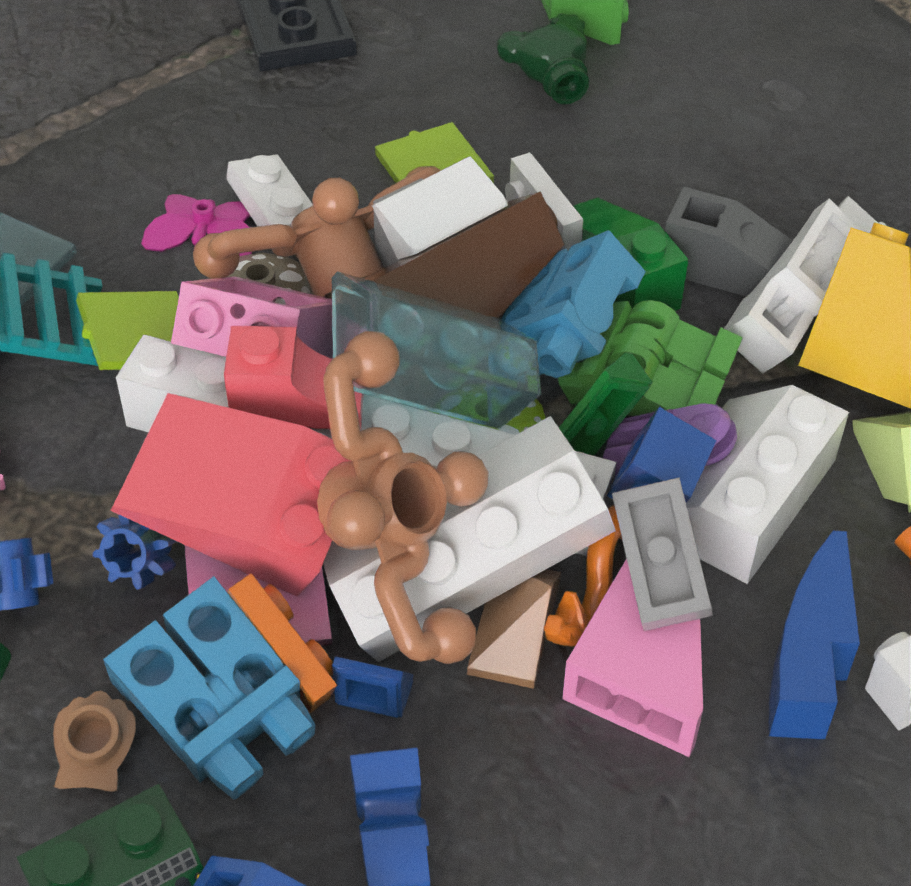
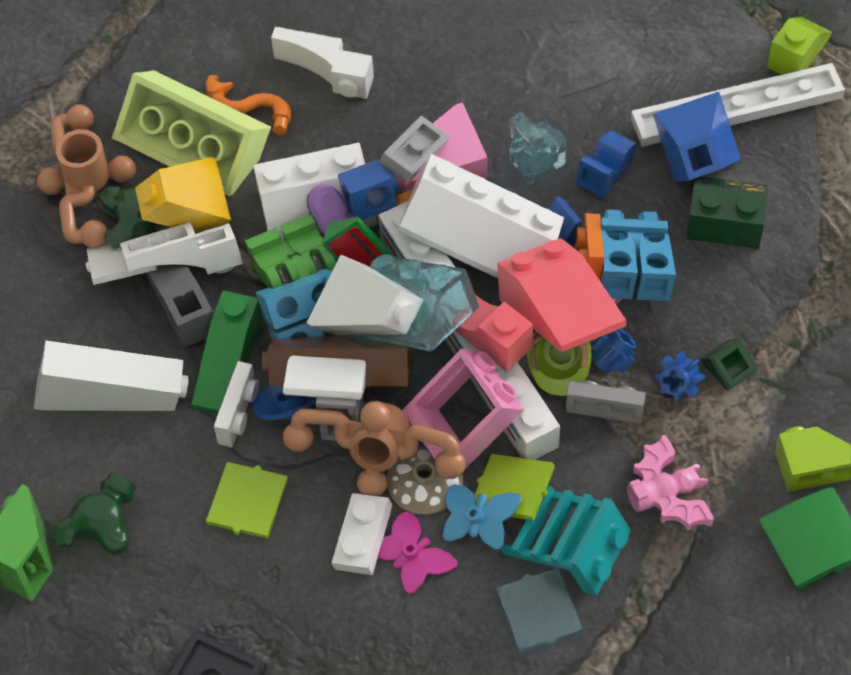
camera: 135 degrees left, 10 degrees up
medium nougat animal [53,690,136,792] -> none
nougat wheel [317,331,489,664] -> none
blue slope [769,530,860,739] -> none
none -> white slope [34,341,188,411]
none -> white slope [307,255,424,335]
none -> dark azure piece [443,484,522,549]
none -> clear light blue arch [510,112,567,184]
none -> light grey plate [566,380,646,424]

